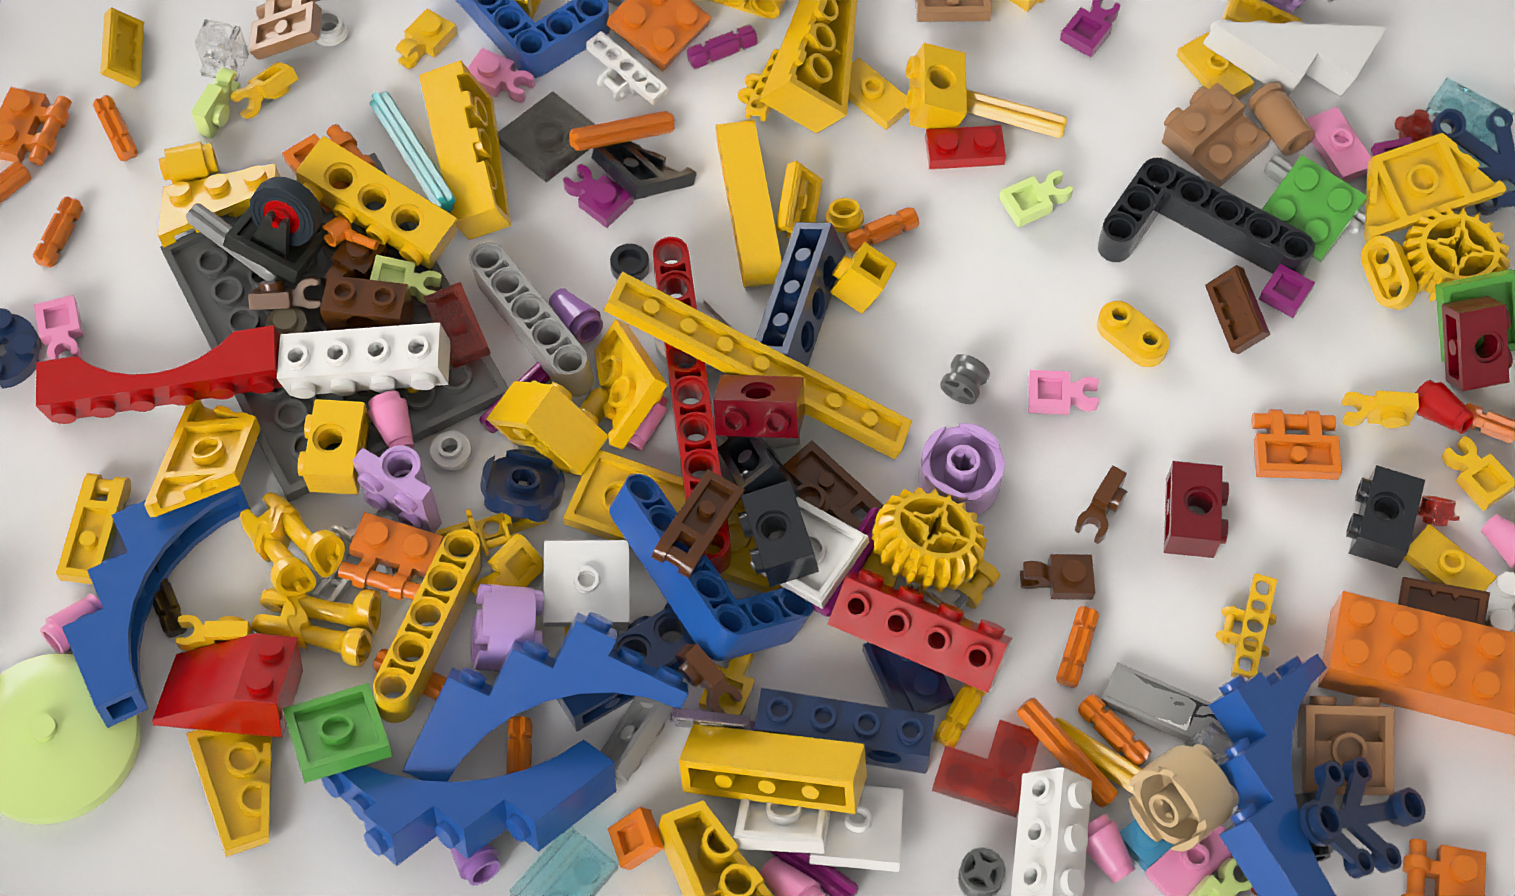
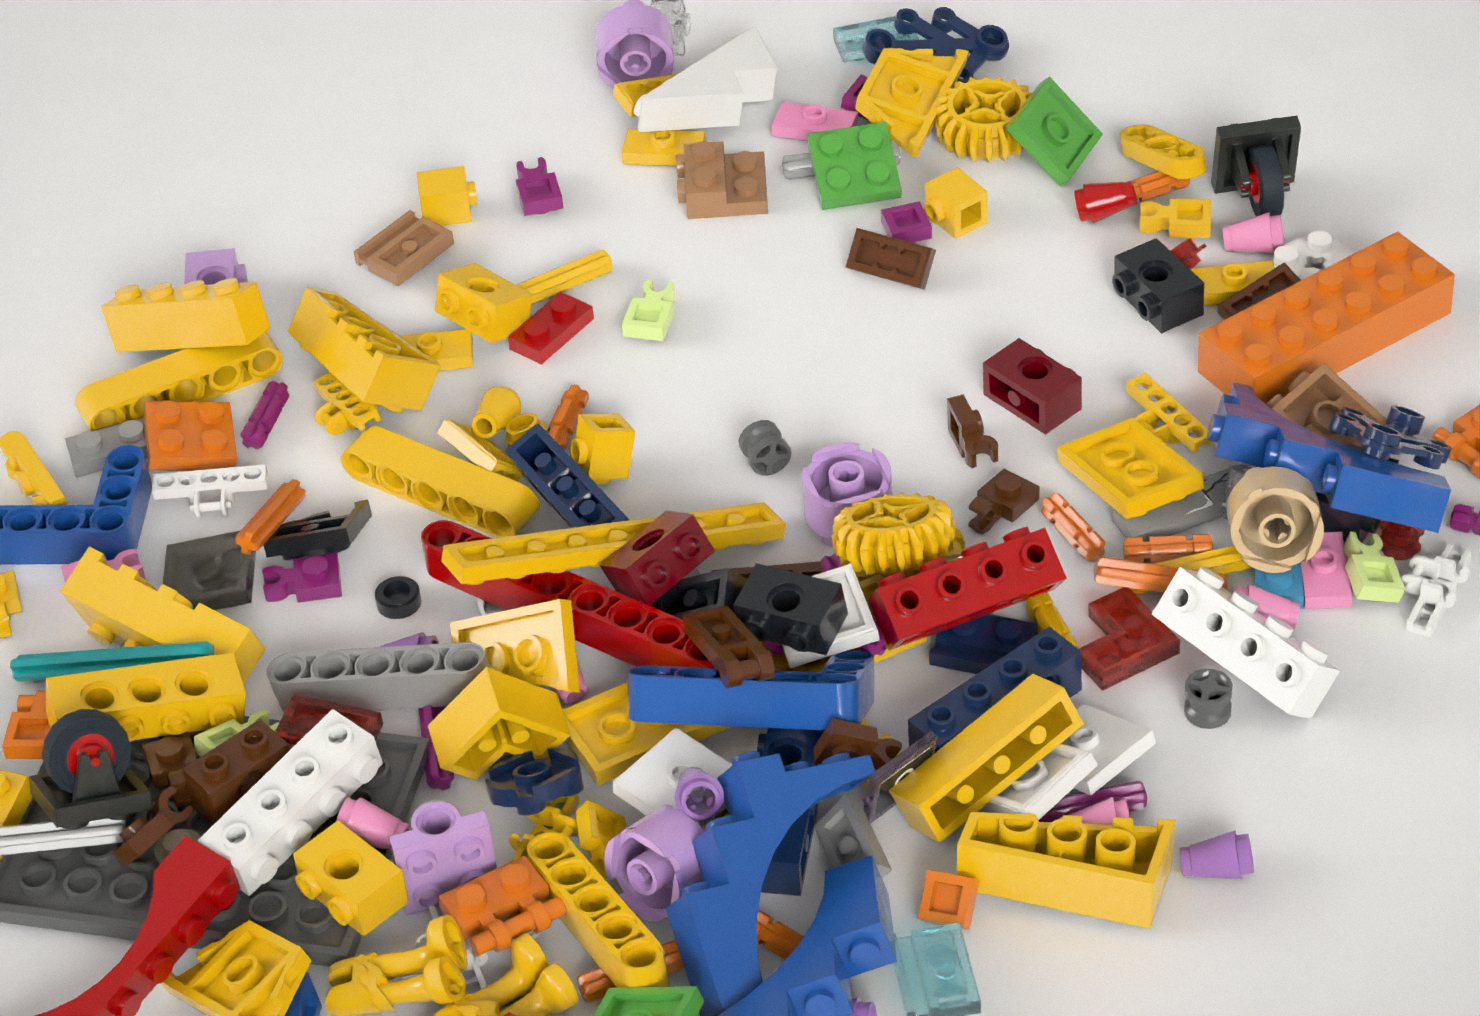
camera: 45 degrees left, 20 degrees down
orange hand [322,216,379,250] -> none
bright pink plate [1028,370,1099,415] -> none
yellow plate [1097,301,1169,367] -> none
black beam [1098,158,1315,275] -> none
medium nougat piece [1248,82,1315,156] -> none
orange plate [1251,409,1342,480] -> none
yellow plate [1341,390,1419,428] -> none
yellow plate [1361,235,1417,310] -> none
clear red plate [1394,109,1434,143] -> none
dark red brick [1441,296,1513,391] -> none
none -> yellow cone [472,386,521,438]
none -> medium lavender cone [675,767,724,821]
none -> yellow brick [924,167,988,239]
none -> yellow plate [1057,417,1204,520]

